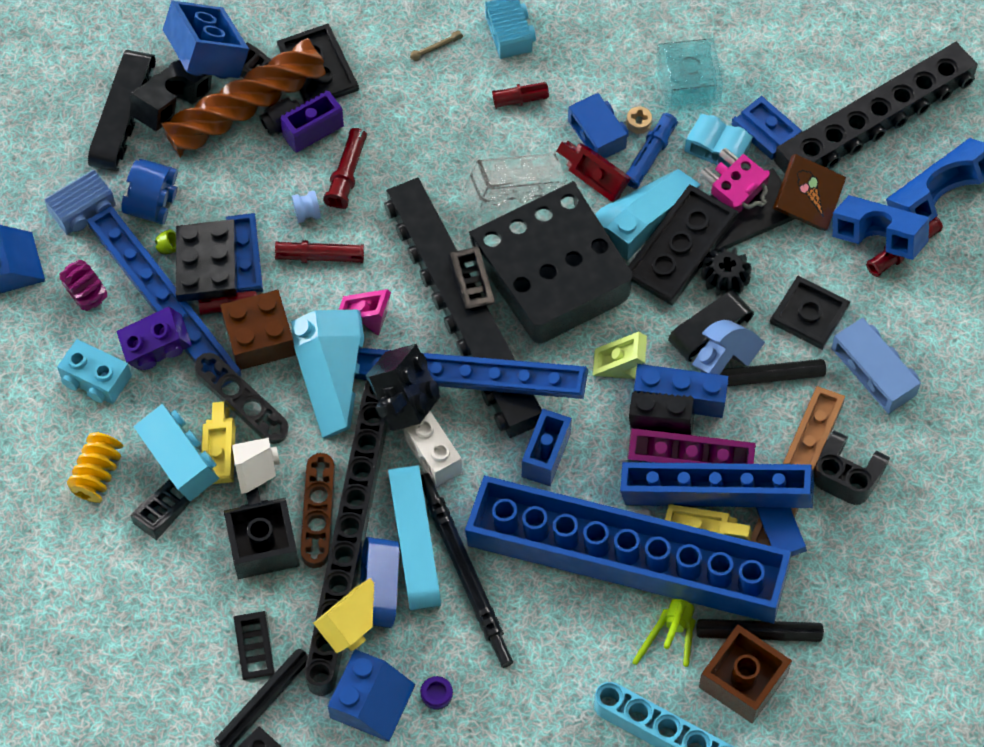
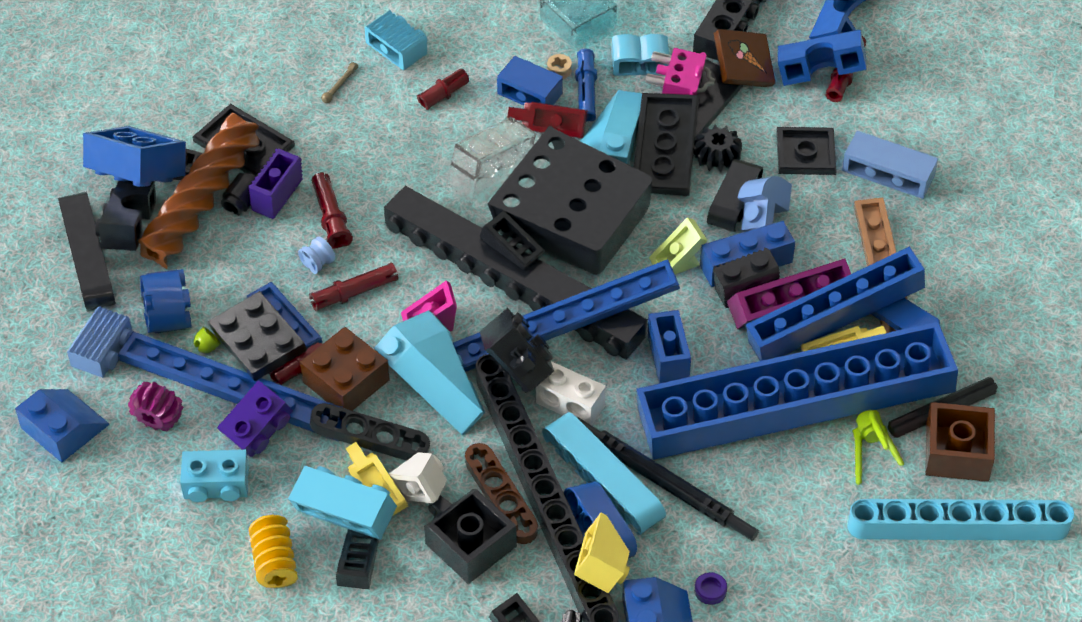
camera: 30 degrees left, 10 degrees down
black axle [720,359,826,387] -> none
blue plate [731,96,802,160] -> none
black piece [814,430,890,505] -> none

